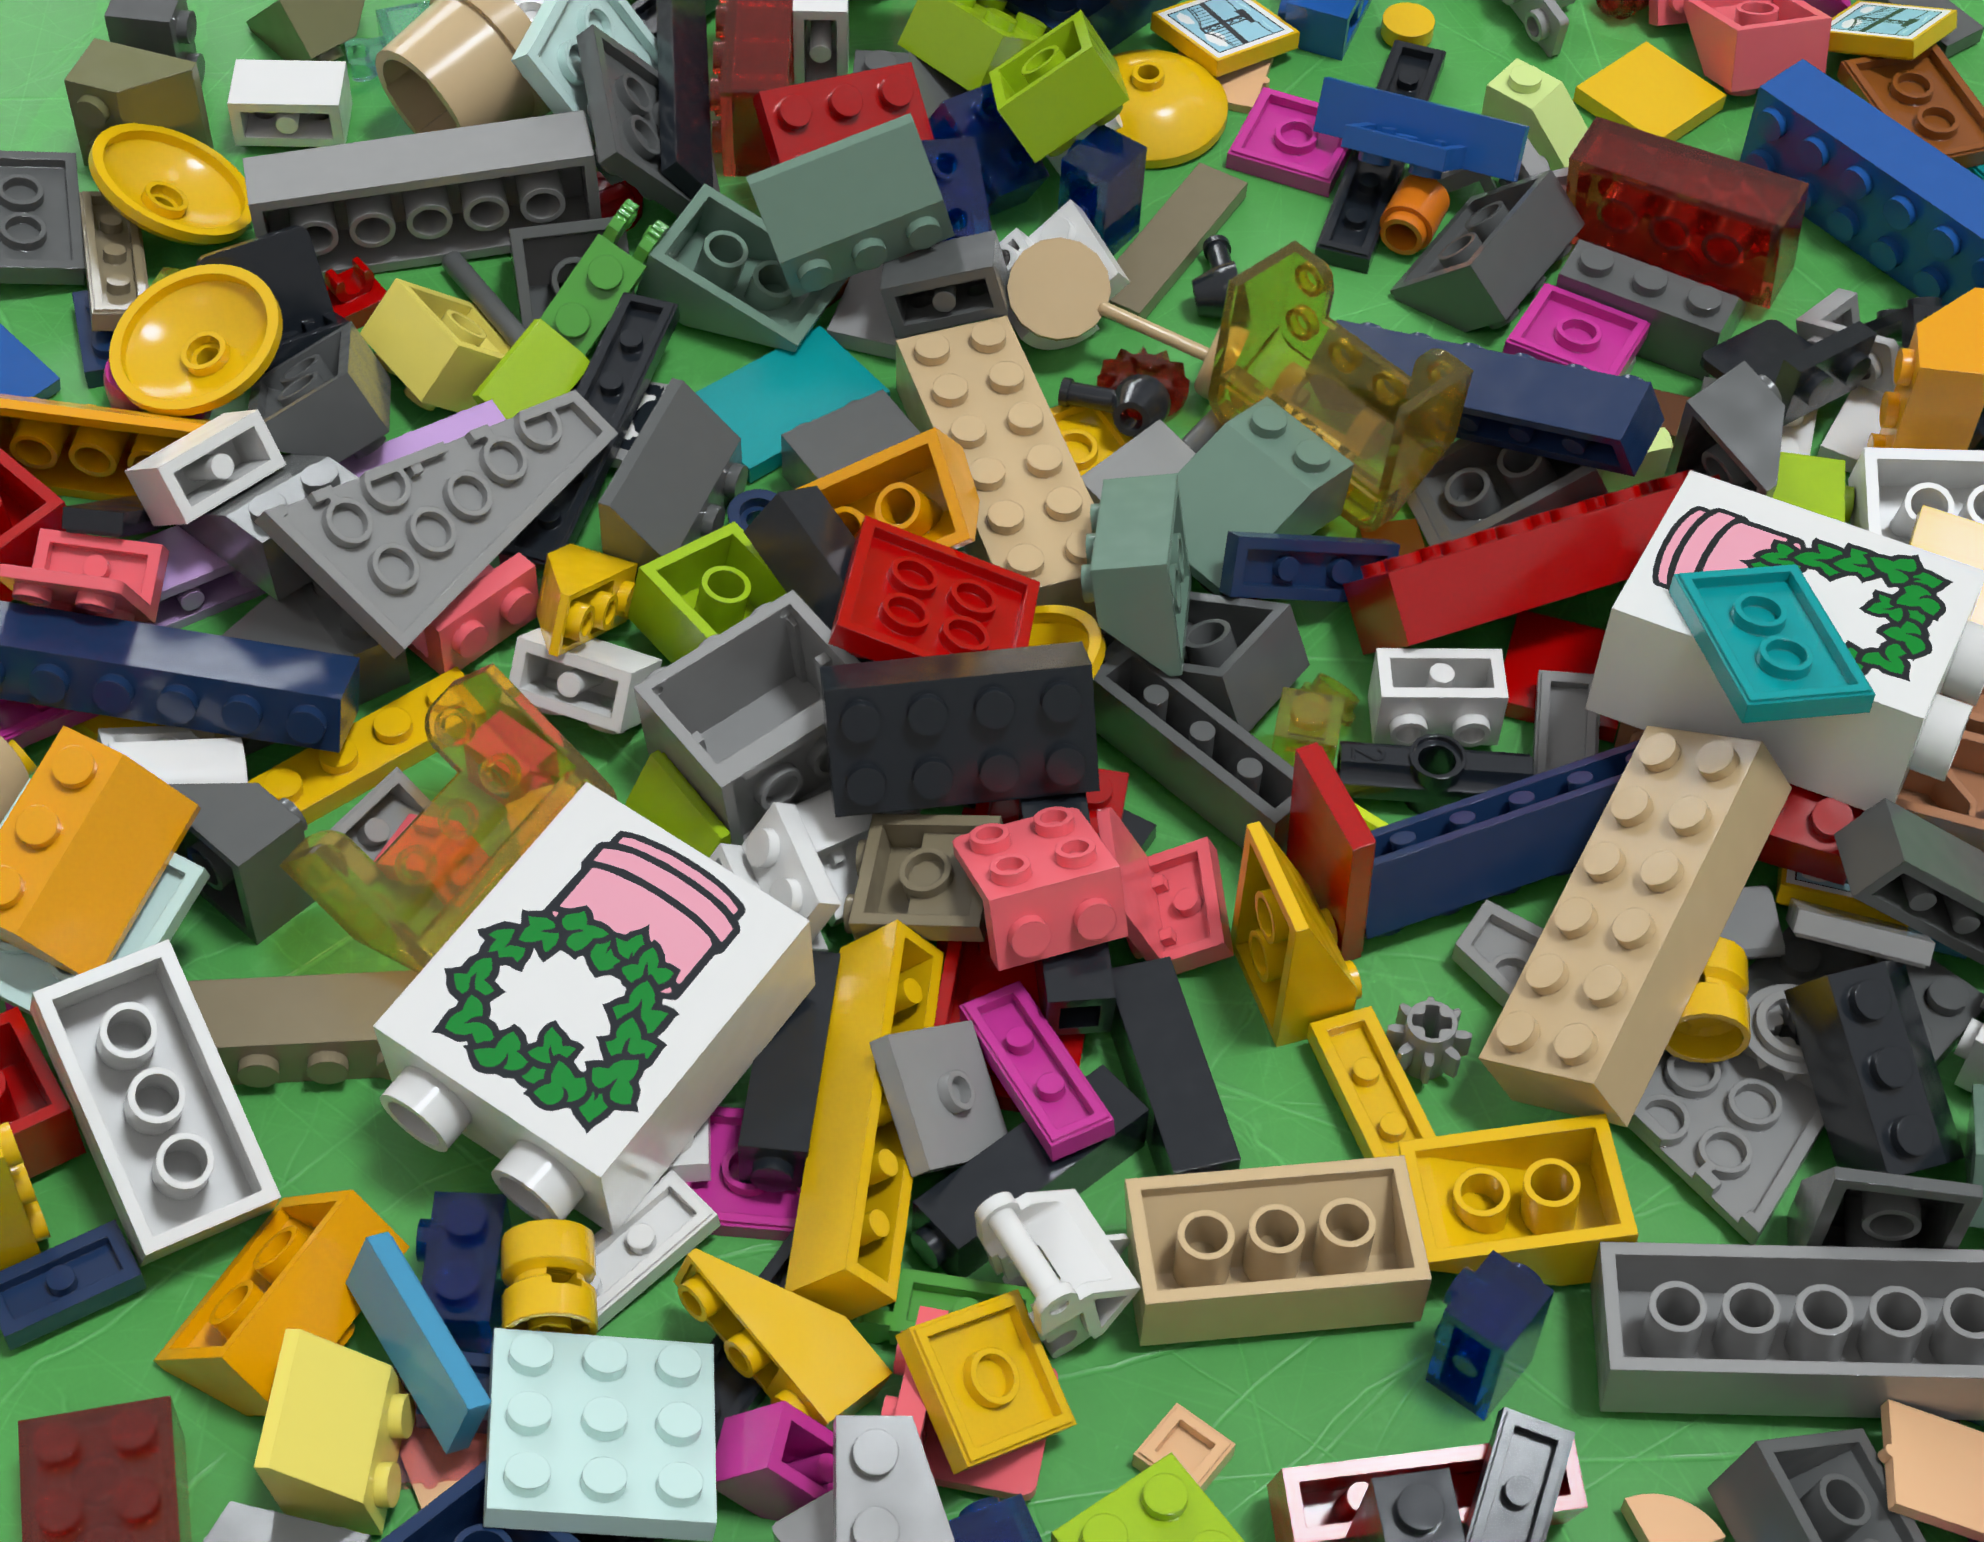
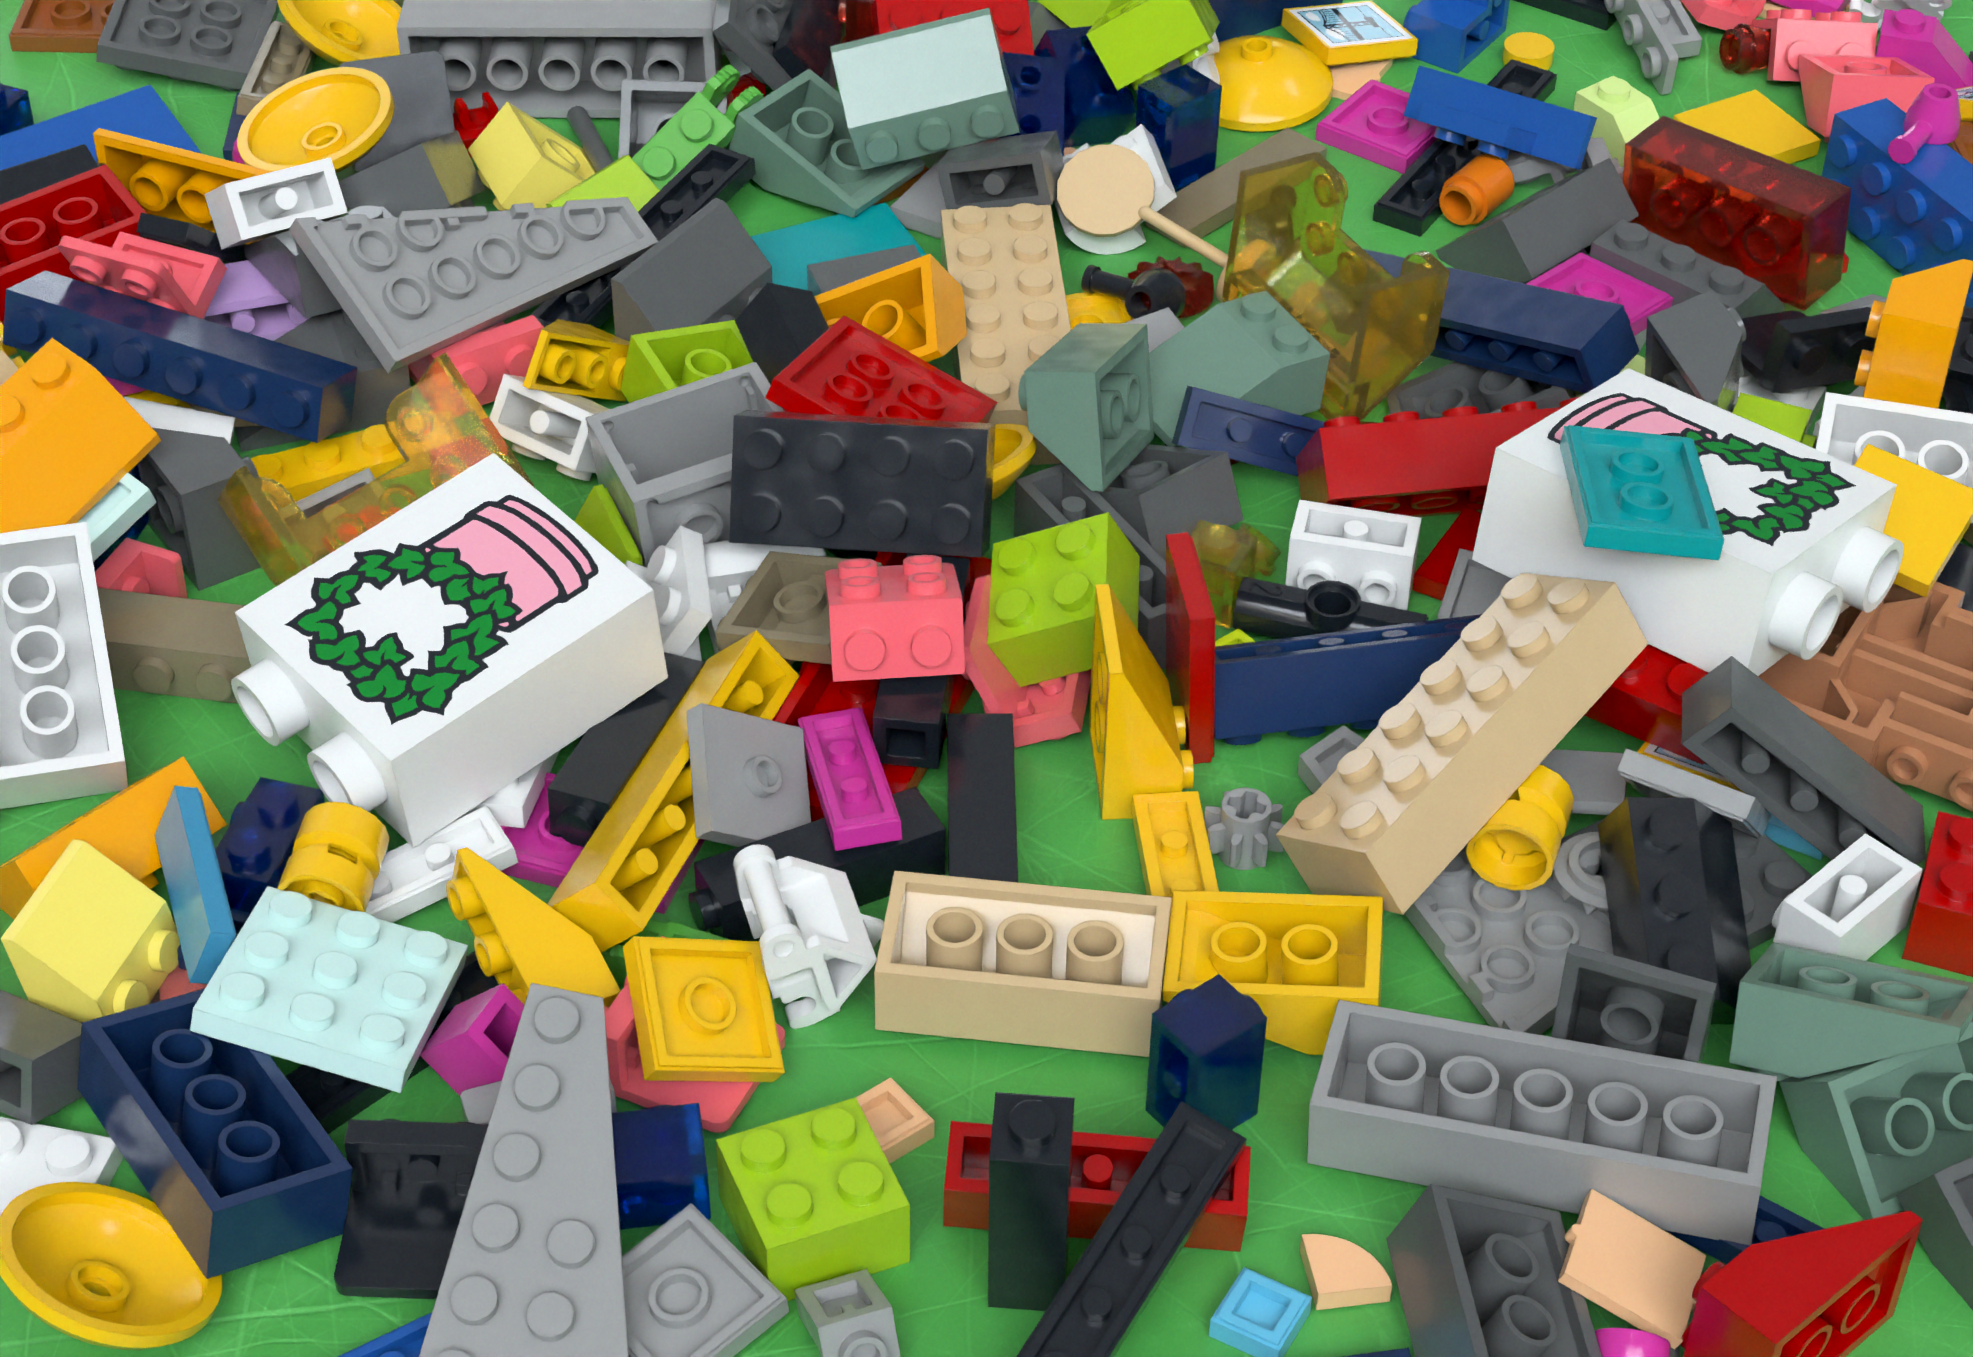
camera: 15 degrees right, 10 degrees down
none -> coral bracket [95,537,188,598]
none -> lime brick [987,512,1140,687]
none -> dark pink bar [1888,83,1961,164]

